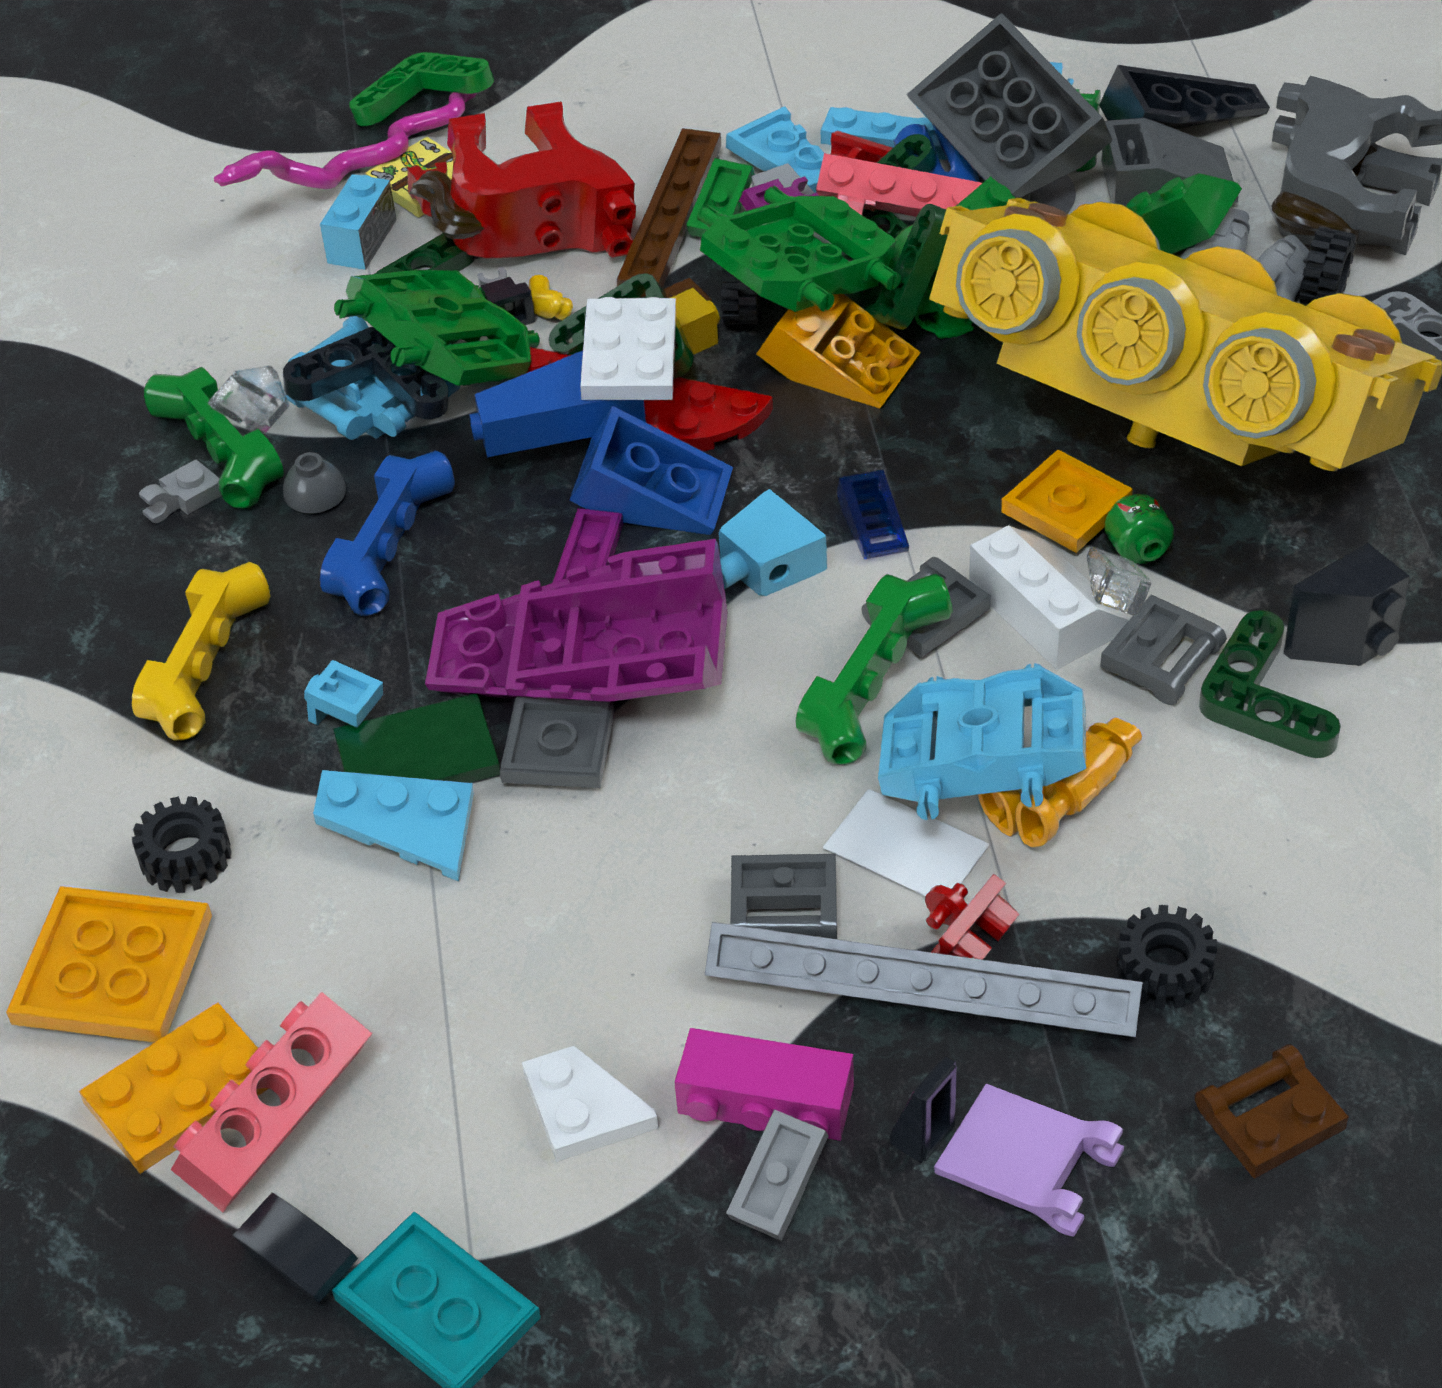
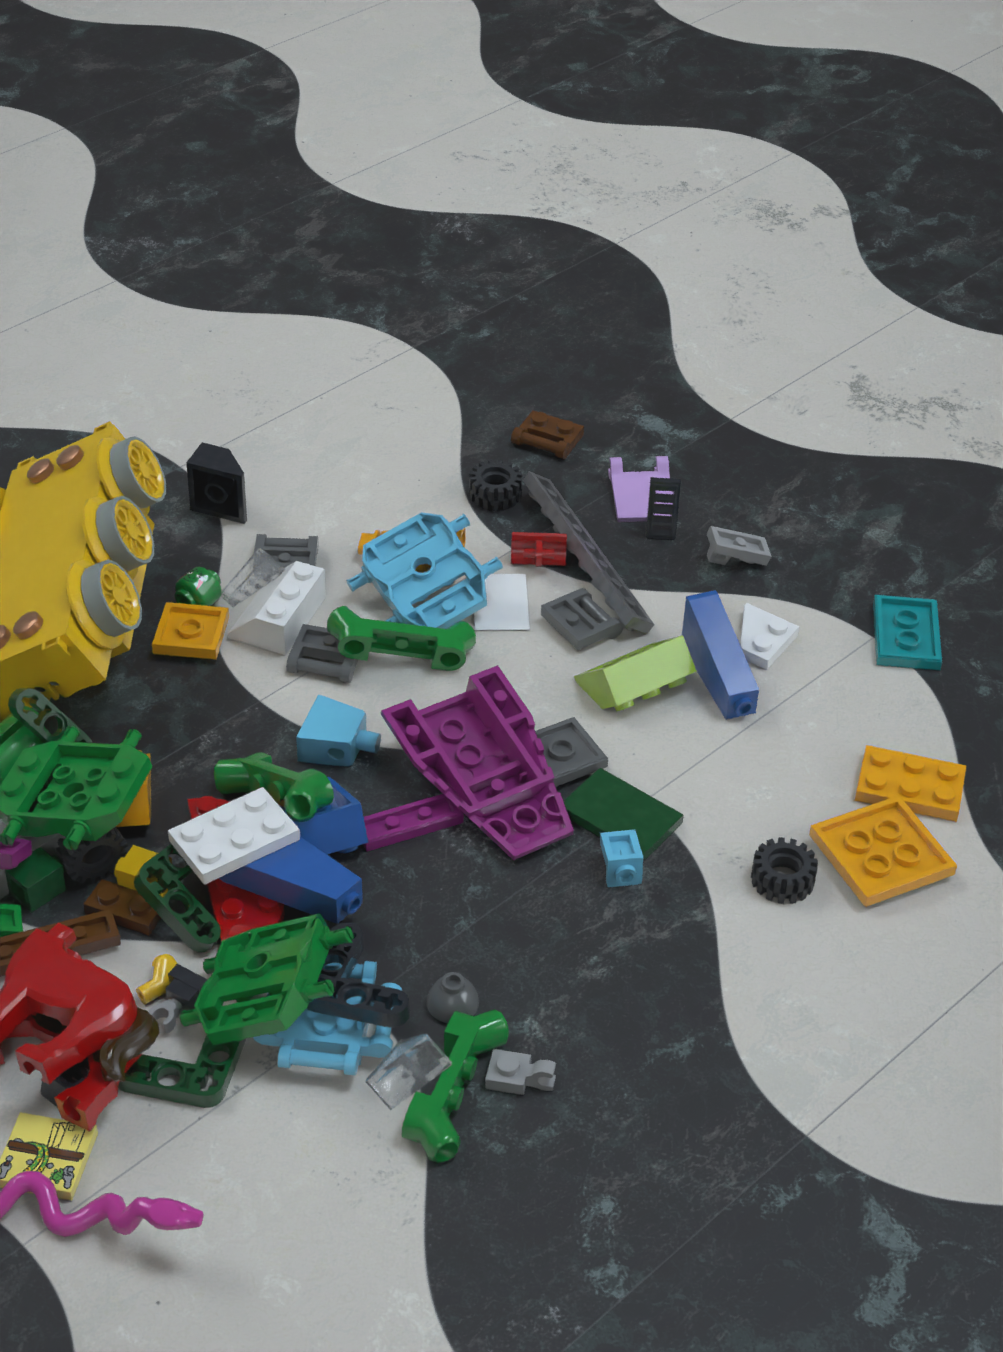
camera: 130 degrees left, 5 degrees down
yellow plate [132,562,271,740] -> none
coral brick [171,992,372,1213] -> none
black slope [233,1192,358,1303] -> none
medium azure wing [313,770,474,882] -> none
medium azure brick [320,174,397,270] -> none
blue plate [320,450,455,616] -> none
dark pink brick [674,1028,854,1141] -> none
clear blue slope [837,470,909,559] -> none
dark green beam [1199,610,1341,758] -> none
none -> green plate [214,752,334,822]
none -> lime slope [574,635,697,712]
none -> slope [682,590,759,720]

